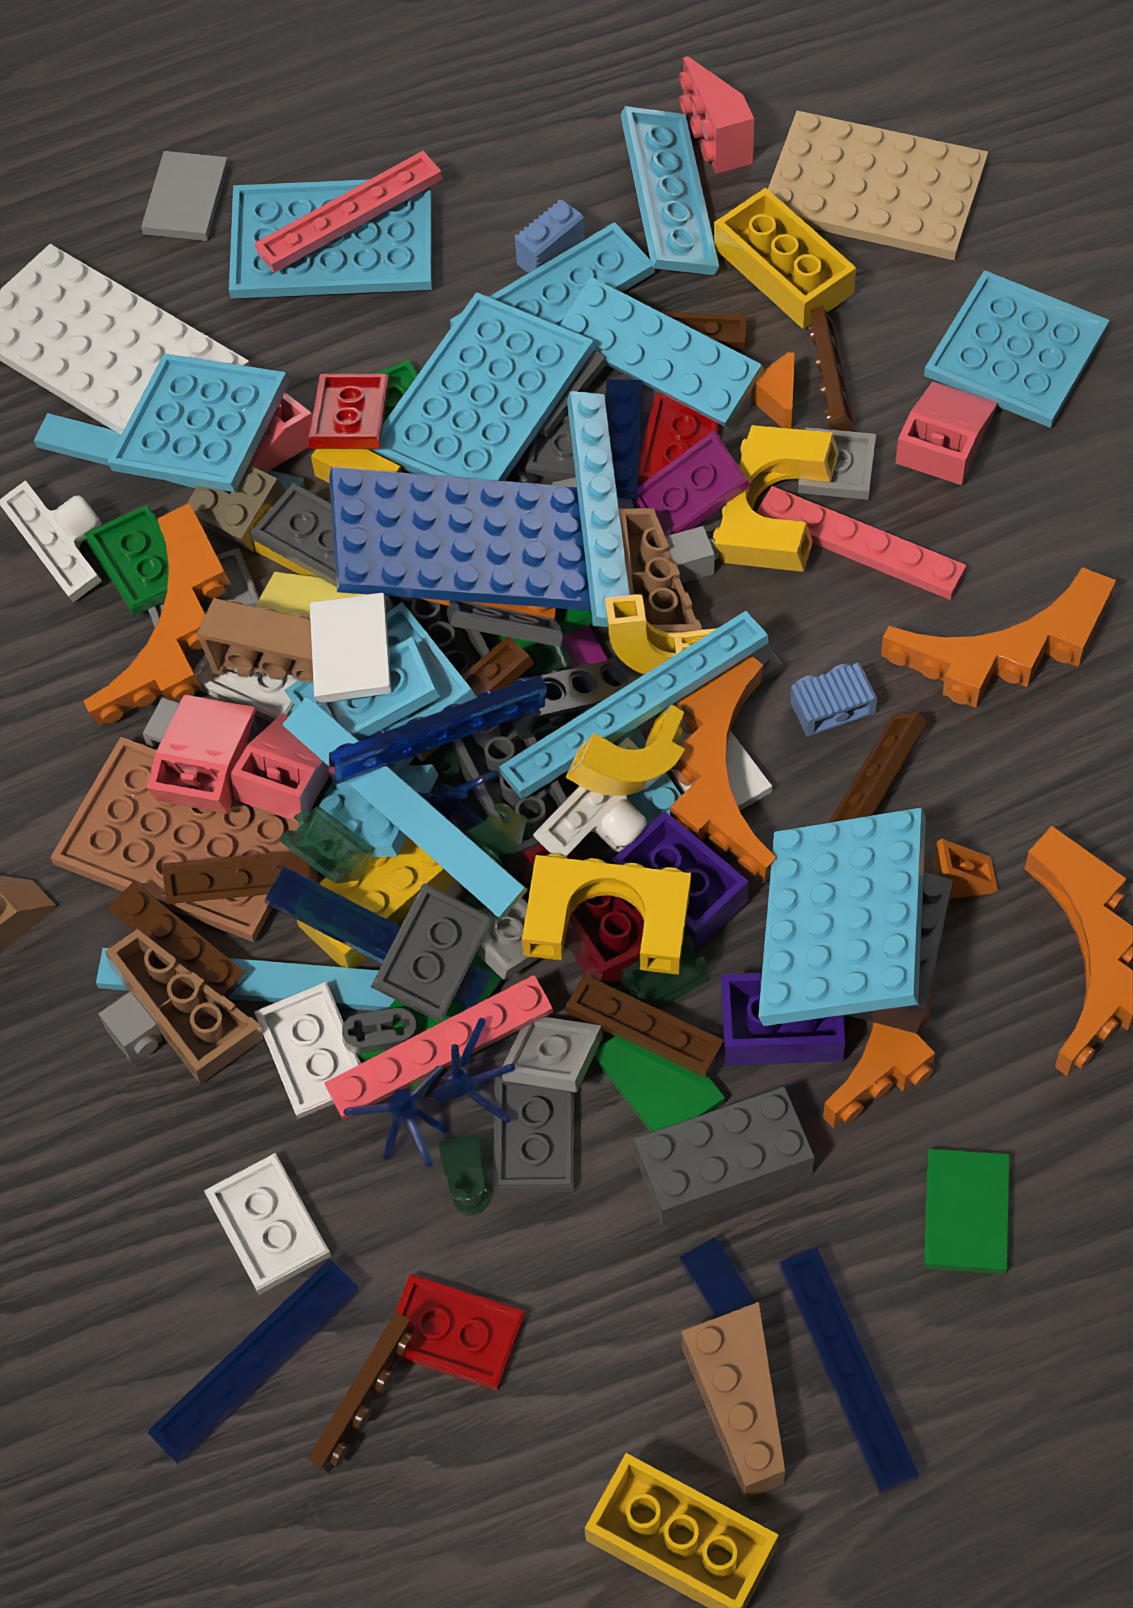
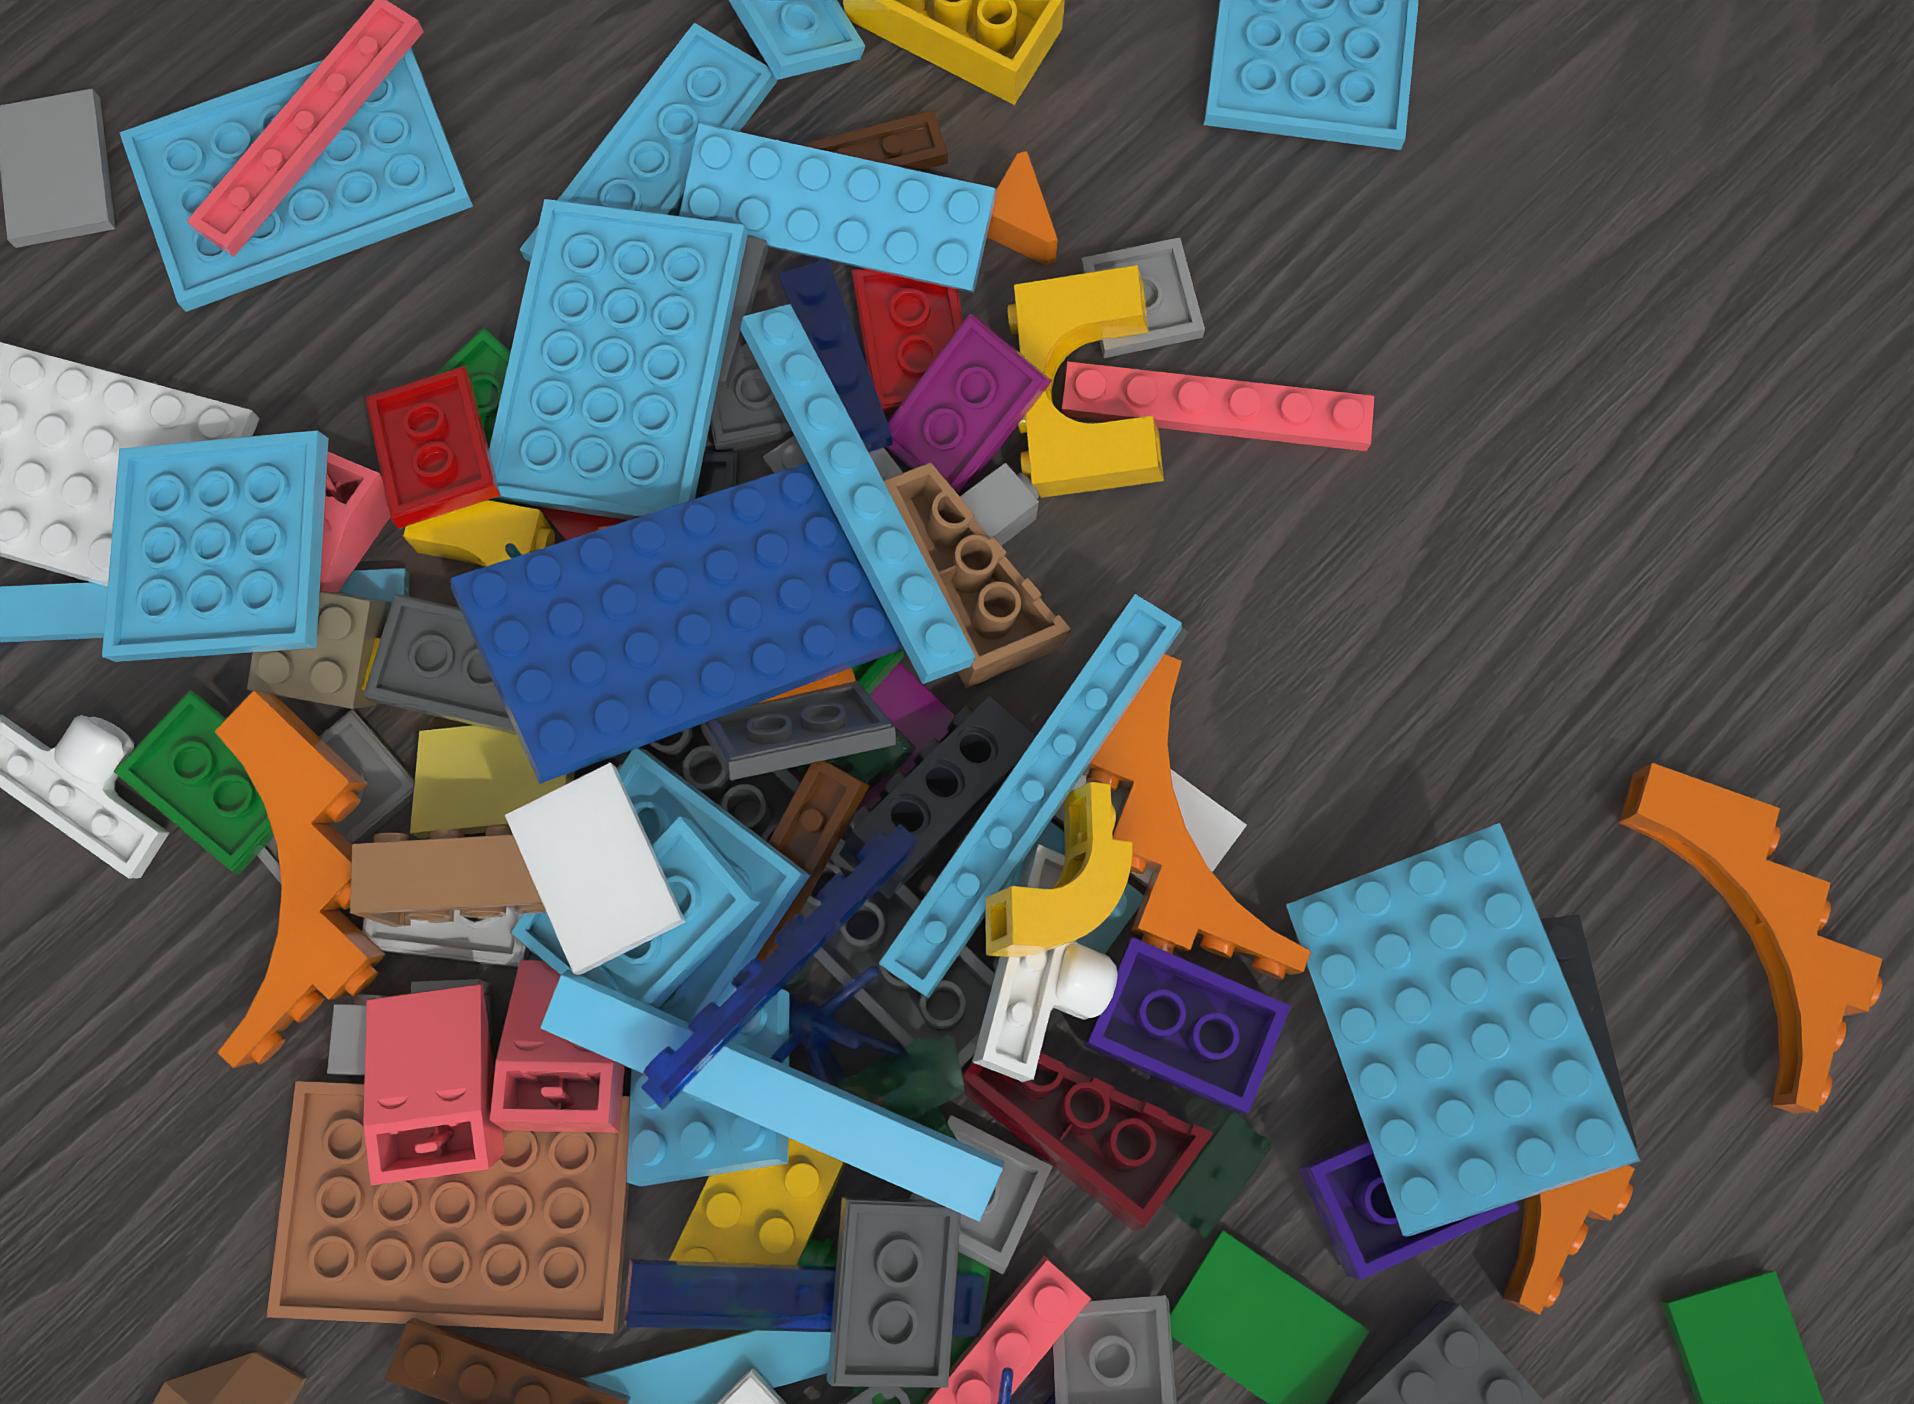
camera: 25 degrees left, 15 degrees up
reddish brown plate [162,849,320,904] -> none
clear green hinge [280,807,375,884] -> none
medium blue brick [515,200,585,273] -> none
yellow arch [522,854,691,975] -> none
reddish brown plate [566,974,724,1079] -> none
yellow arch [605,594,717,674] -> none
medium blue brick [790,662,877,737] -> none
reddish brown plate [808,305,856,432] -> none
reddish brown plate [828,712,927,823] -> none
orange arch [881,567,1116,708] -> none
coral slope [895,381,998,485] -> none
orange slope [932,839,998,899] -> none

